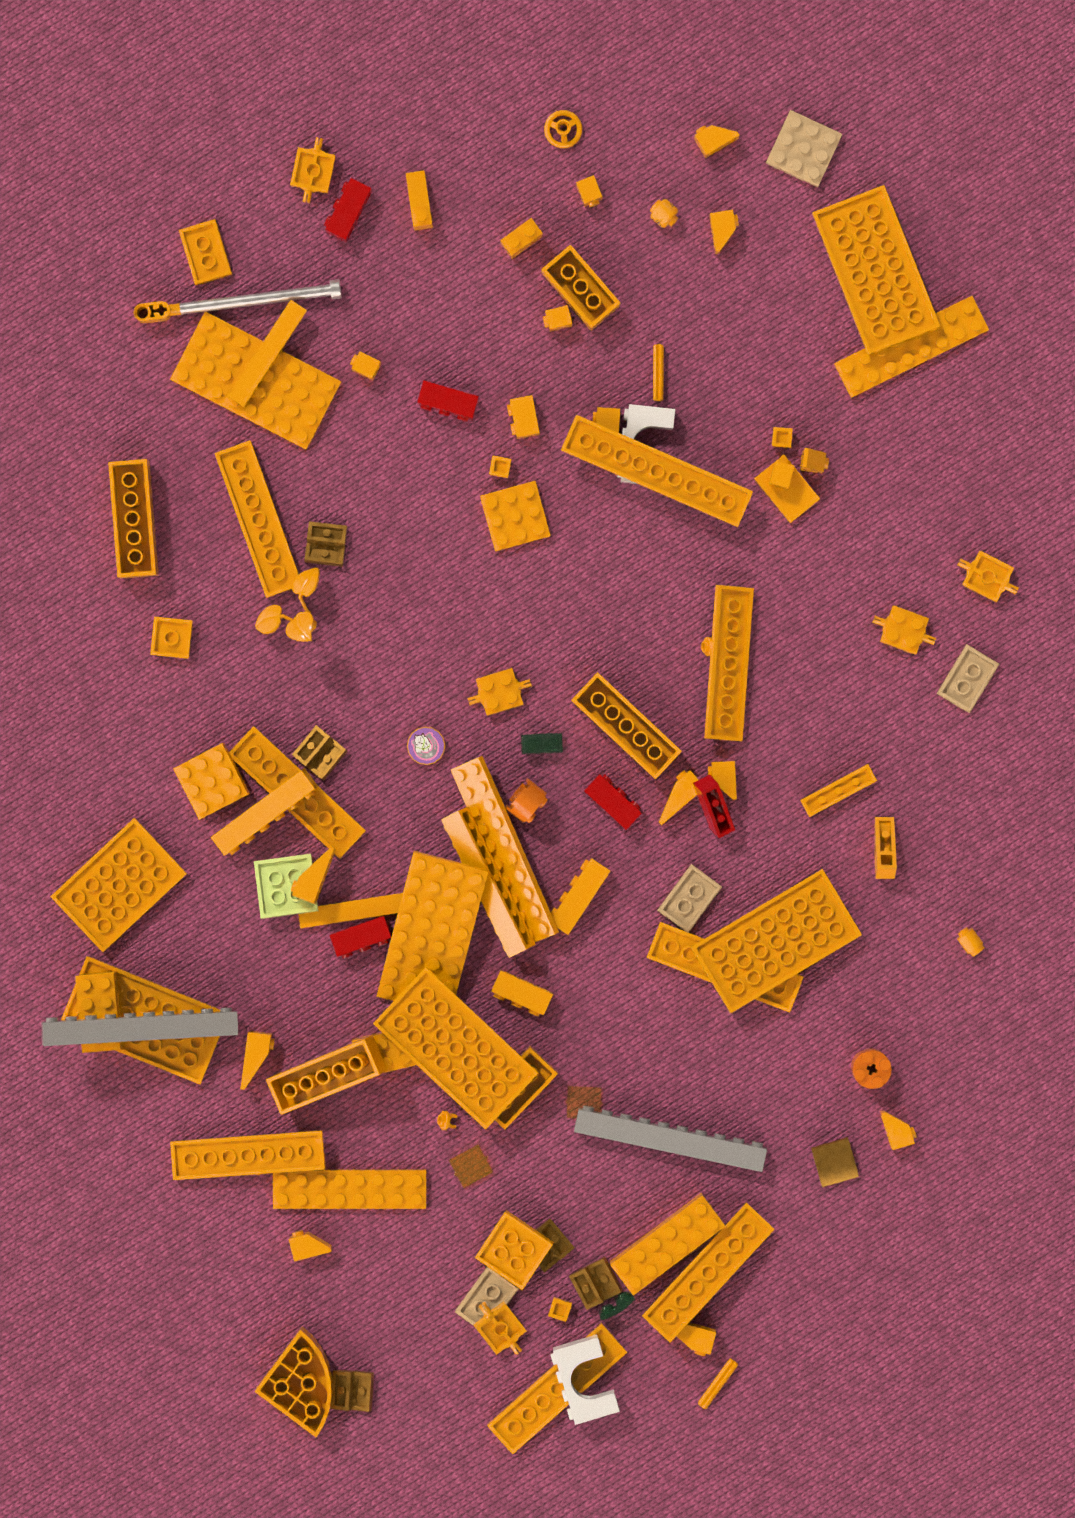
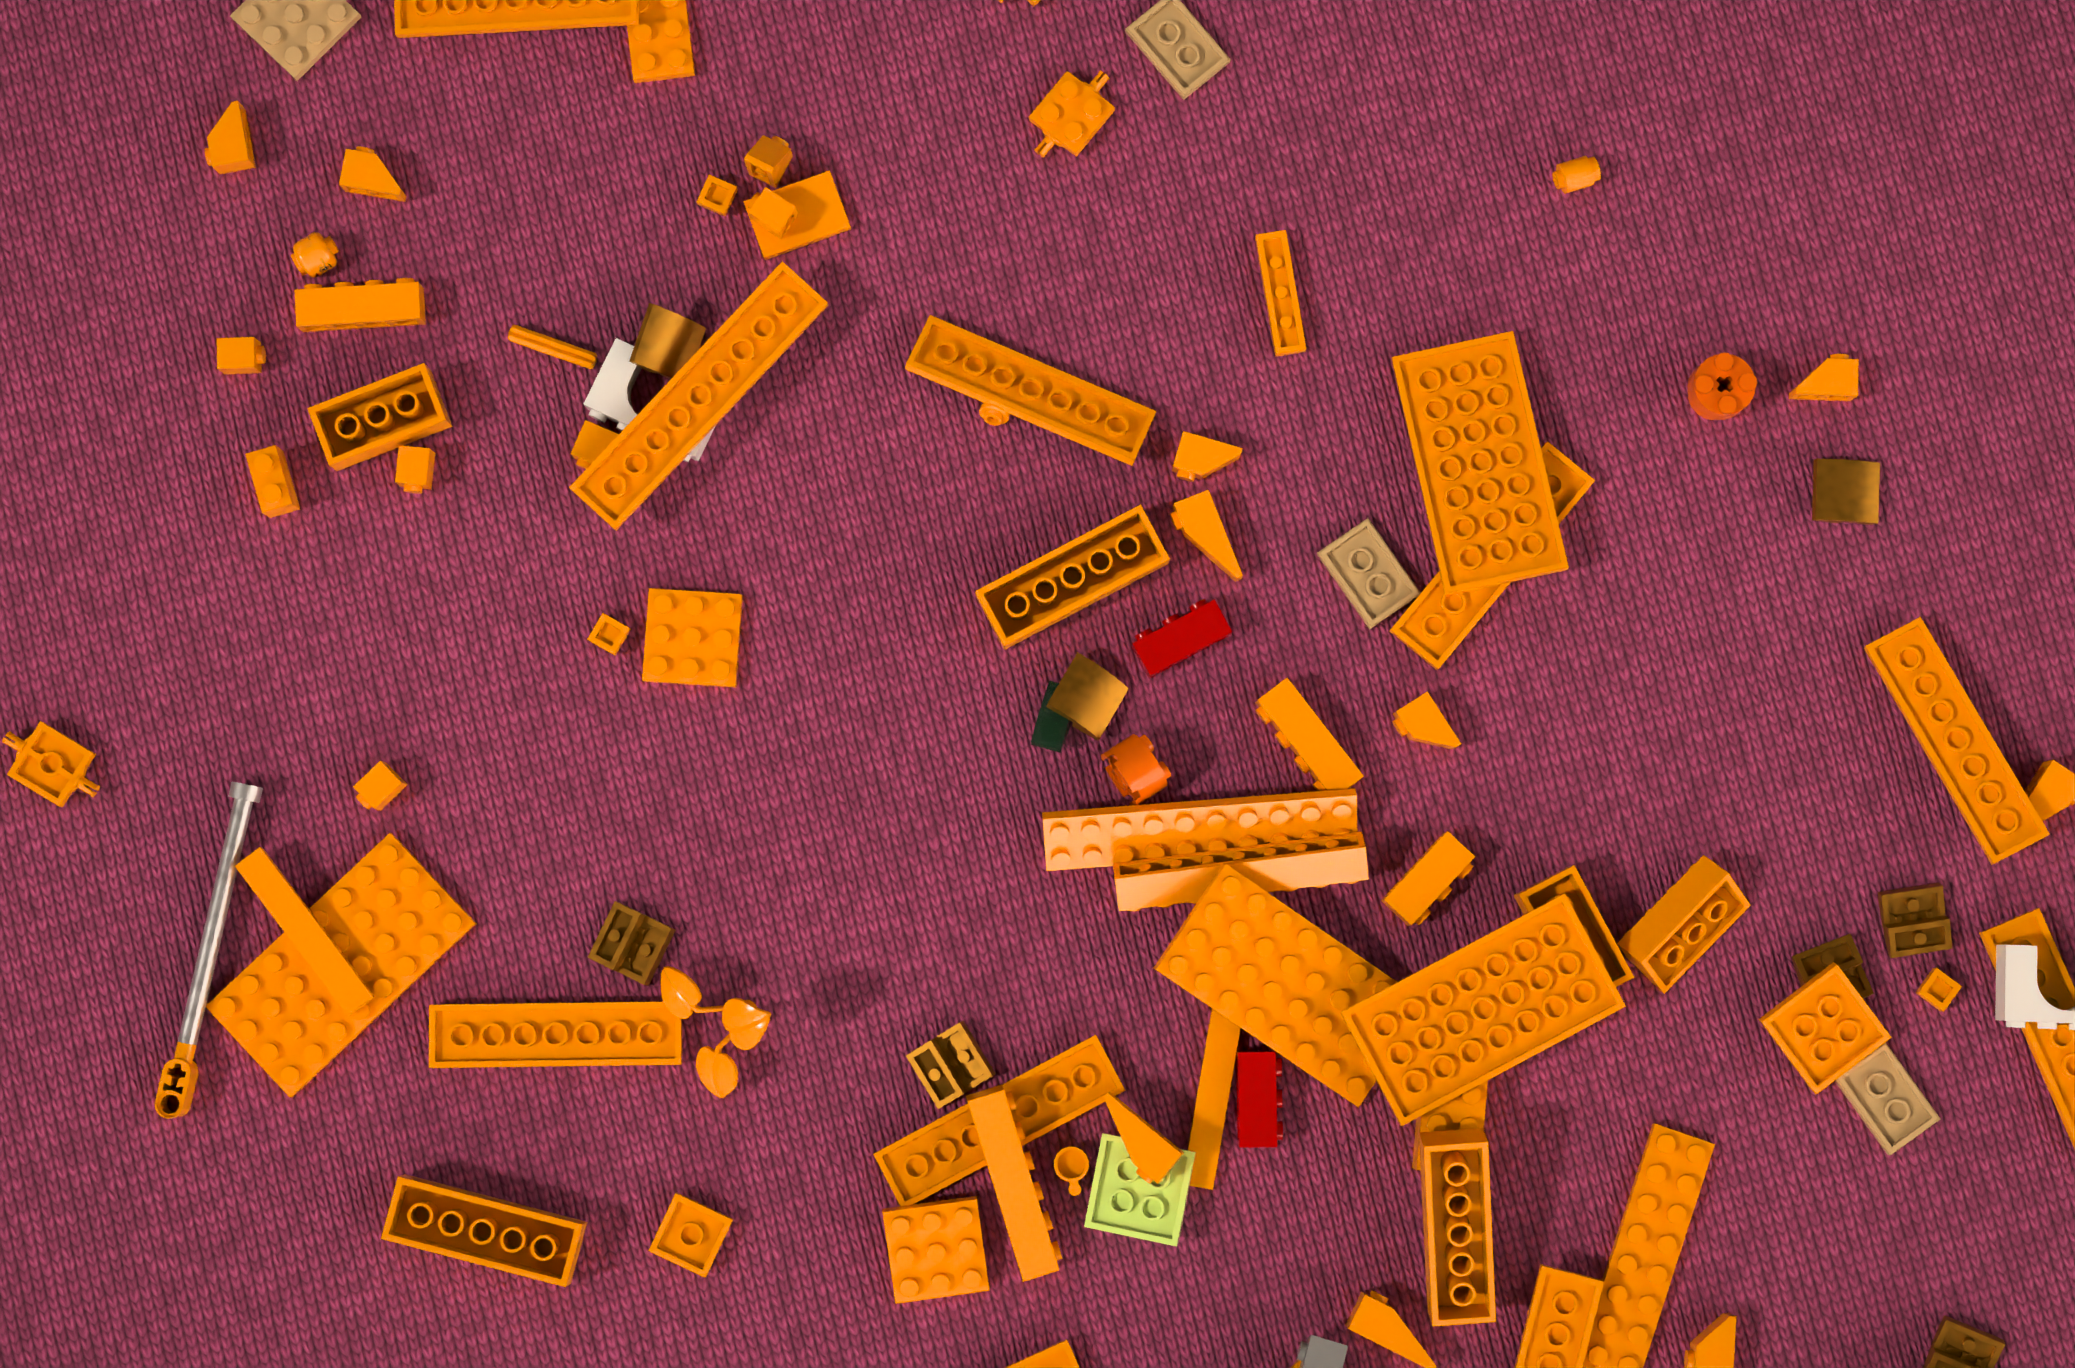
camera: 75 degrees left, 5 degrees down
light orange tile [179,219,232,286] -> none
red brick [324,178,372,242] -> none
light orange slope [406,170,433,231] -> none
tile [407,727,445,765] -> none
red brick [417,380,479,422] -> none
light orange plate [437,1111,458,1130] -> none
clear yellow piece [449,1144,493,1188] -> none
light orange plate [467,668,532,716] -> none
light orange plate [473,1301,526,1355] -> none
light orange brick [507,395,540,439] -> none
light orange piece [544,110,582,148] -> none
piece [565,1086,603,1118] -> none
light grey brick [574,1105,767,1172] -> none
clear green slope [599,1291,635,1321] -> none
light orange brick [610,1192,725,1296] -> none
red brick [693,775,735,838] -> none
light orange slope [875,817,897,879] -> none
none -> light orange brick [295,278,426,332]
none -> pearl gold slope [629,303,706,380]
none -> pearl gold slope [1046,652,1129,741]
none -> light orange piece [1054,1146,1089,1196]
none -> light orange slope [1392,691,1461,749]
none -> light orange slope [1617,855,1751,994]

